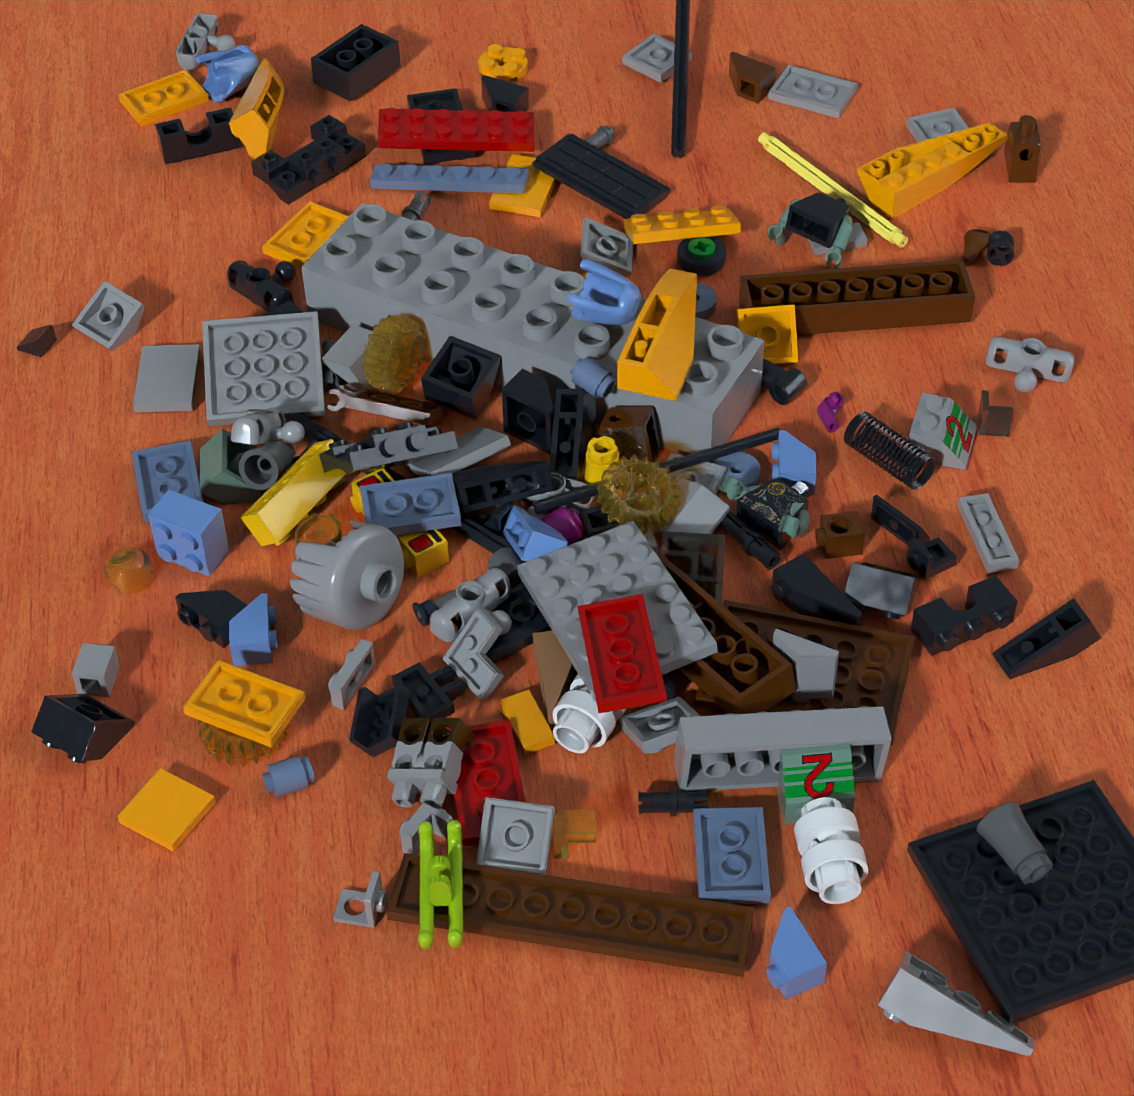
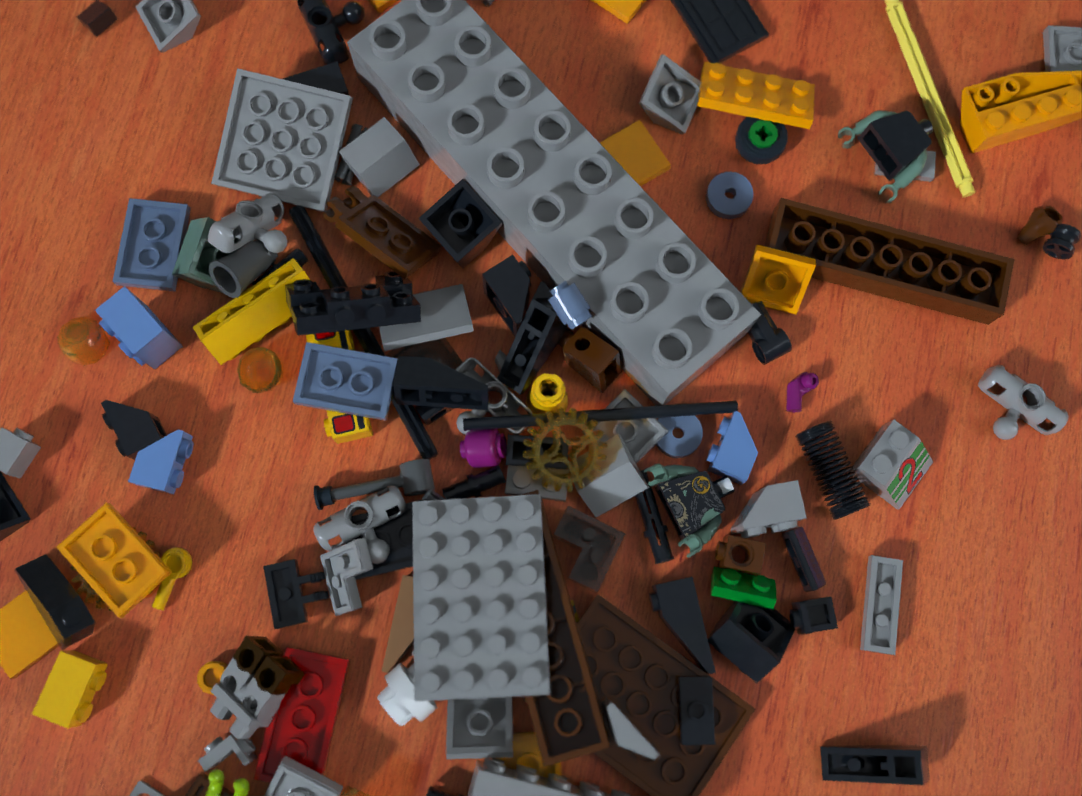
camera: 15 degrees right, 30 degrees up
light grey tile [133,344,201,413] -> none
sand blue brick [262,755,315,798] -> none
light grey piece [290,520,404,630] -> none
light grey plate [328,639,376,710] -> none
black bracket [349,683,410,757] -> none
clear yellow gear [362,315,426,393] -> none
light orange tile [499,689,555,755] -> none
medium blue slope [503,505,568,562] -> none
medium blue hair [567,259,642,325] -> none
red plate [577,594,667,714] -> none
light orange wedge [617,268,697,401] -> none
black arch [911,575,1018,656] -> none
clear smoke panel [978,390,1013,437] -> none
none -> black slope [15,554,96,650]
none -> yellow brick [32,650,108,728]
none -> yellow plate [152,547,192,610]
none -> light orange tile [197,661,228,694]
none -> black plate [678,676,715,745]
none -> green plate [711,566,777,609]
none -> light grey slope [730,480,807,538]

